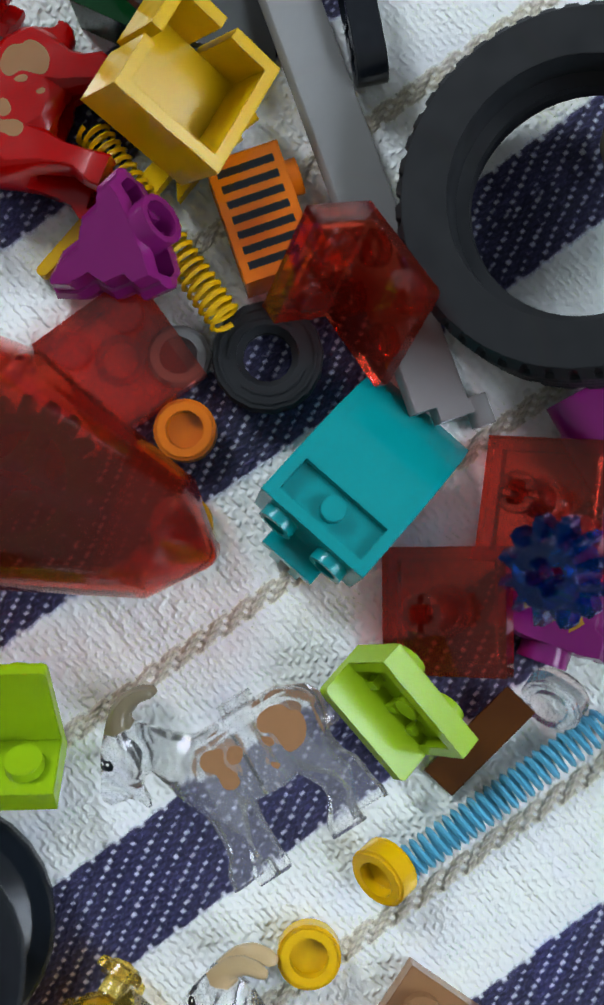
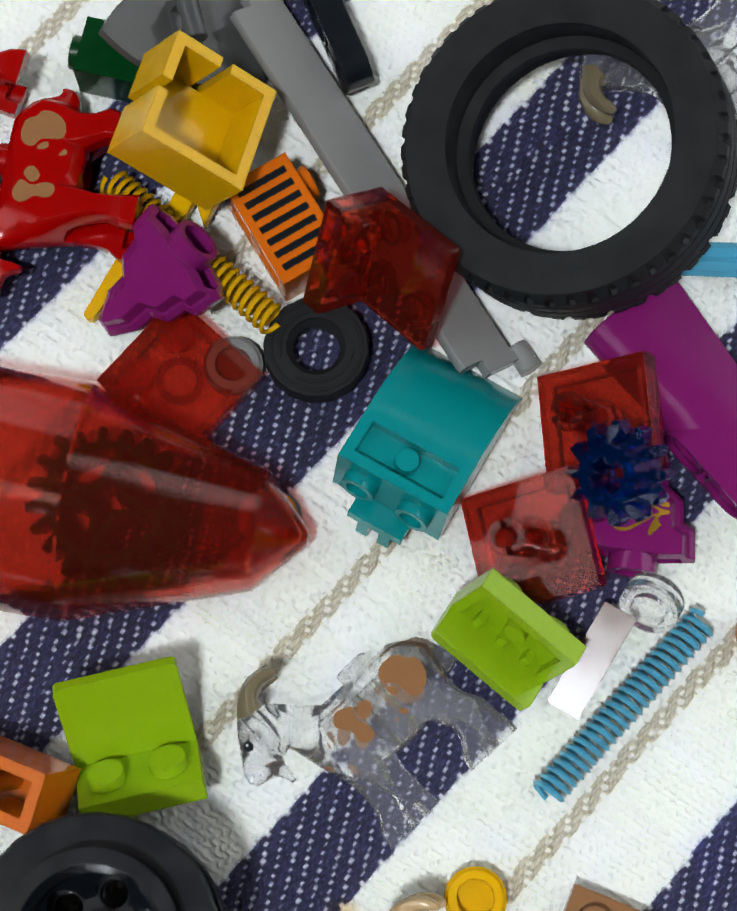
camera: 10 degrees left, 10 degrees down
orange tile [153,398,218,463] -> none
yellow tile [352,837,417,906] -> none

